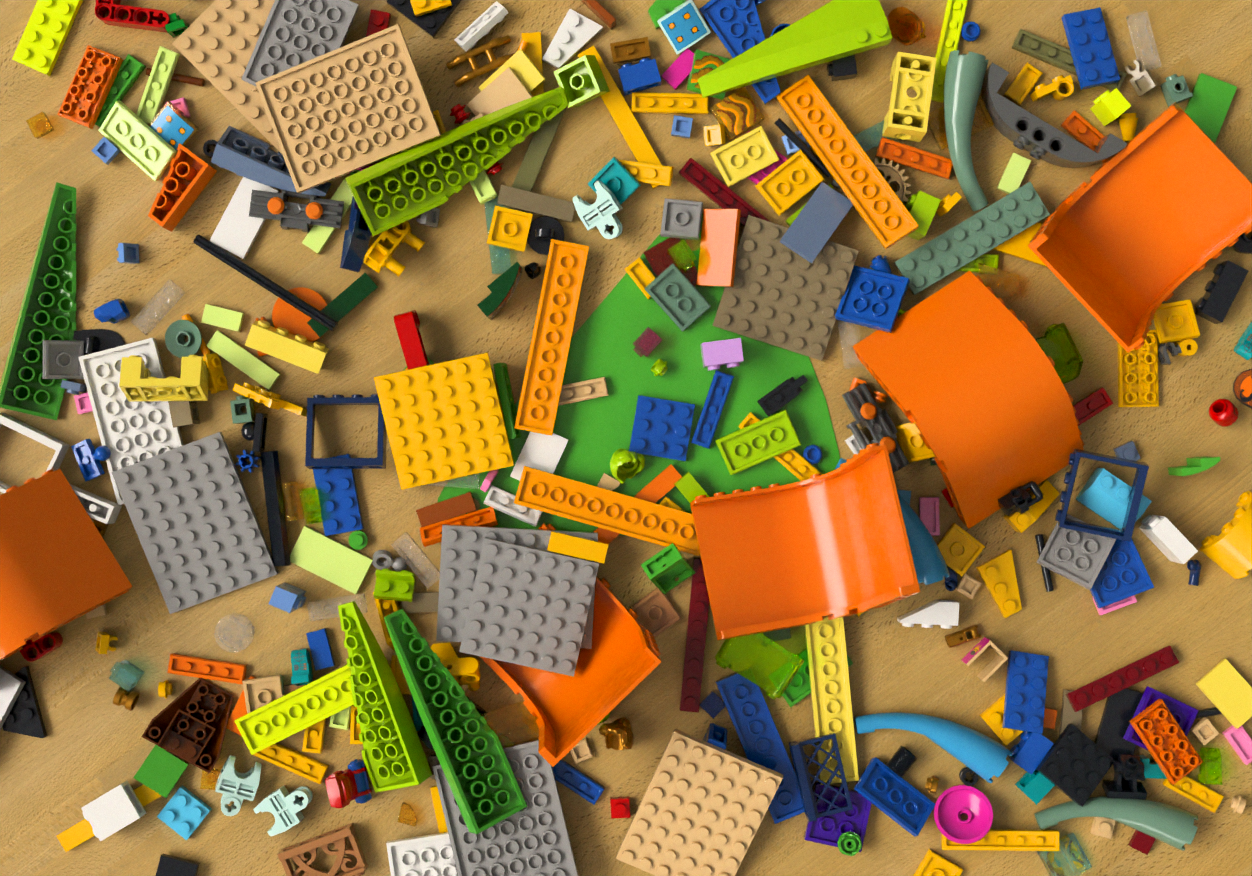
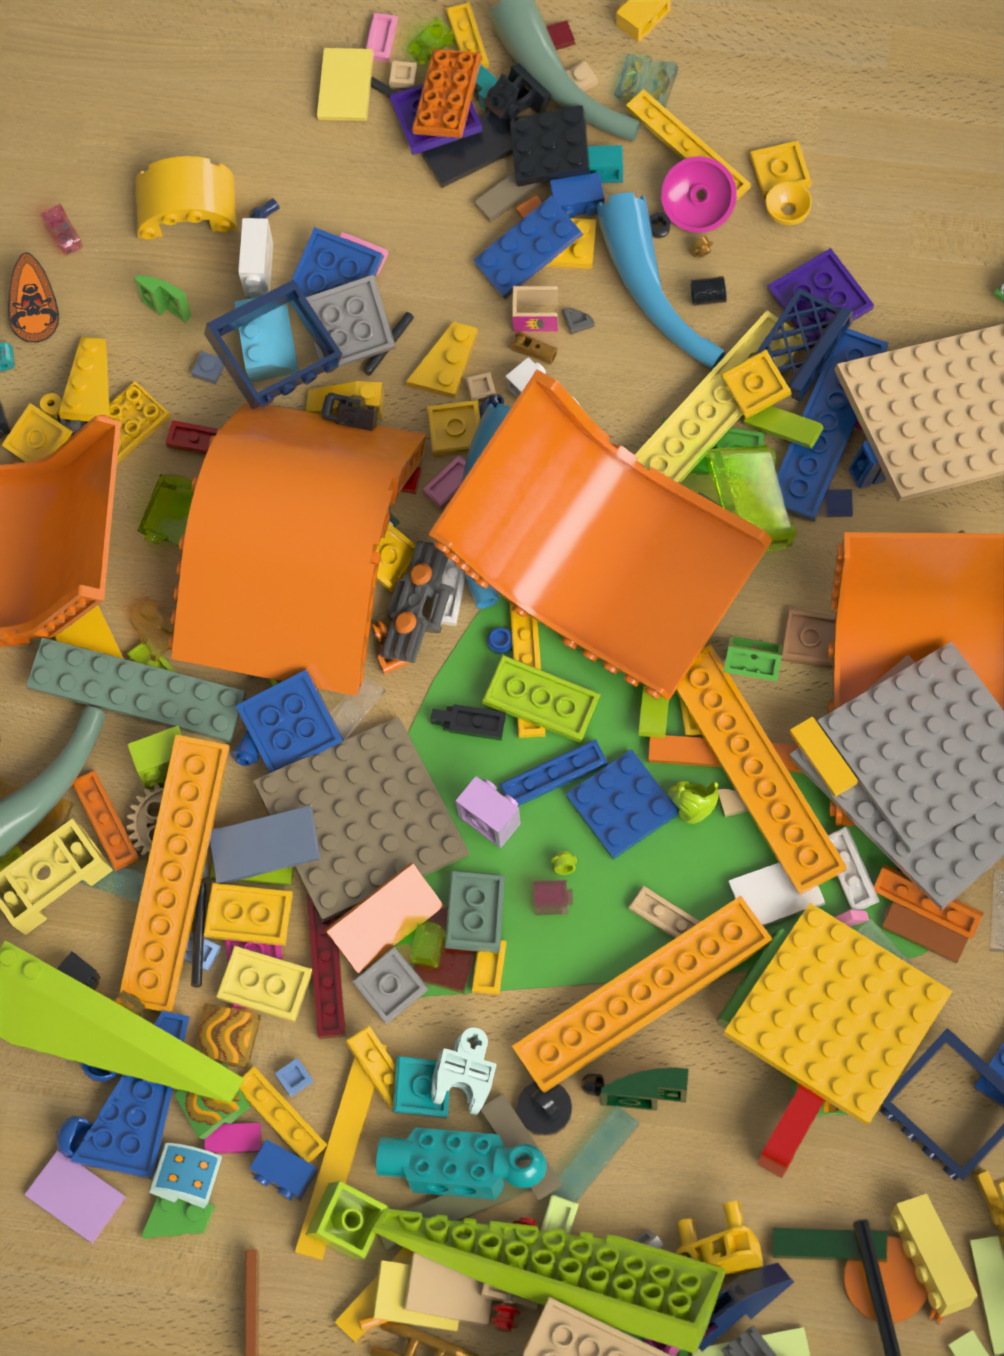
camera: 130 degrees left, 20 degrees down
yellow plate [487,205,533,252] -> none
white wing [542,9,603,69] -> none
pearl gold plate [610,37,651,64] -> none
dark red plate [680,558,709,713] -> none
yellow plate [703,124,726,146] -> none
bright green plate [838,831,862,856] -> none
blue plate [854,757,936,837] -> none
yellow plate [936,192,962,217] -> none
yellowish green tile [996,153,1031,194] -> none
dark red plate [1066,645,1179,712] -> none
red head [1208,399,1239,427] -> none
none -> yellow wing [59,336,110,421]
none -> clear yellow plate [115,990,146,1016]
none -> teal brick [376,1128,547,1200]
none -> dark grey tile [562,308,595,335]
none -> yellow tile [721,350,791,419]
none -> lime tile [744,406,824,449]
none -> yellow piece [766,181,812,225]

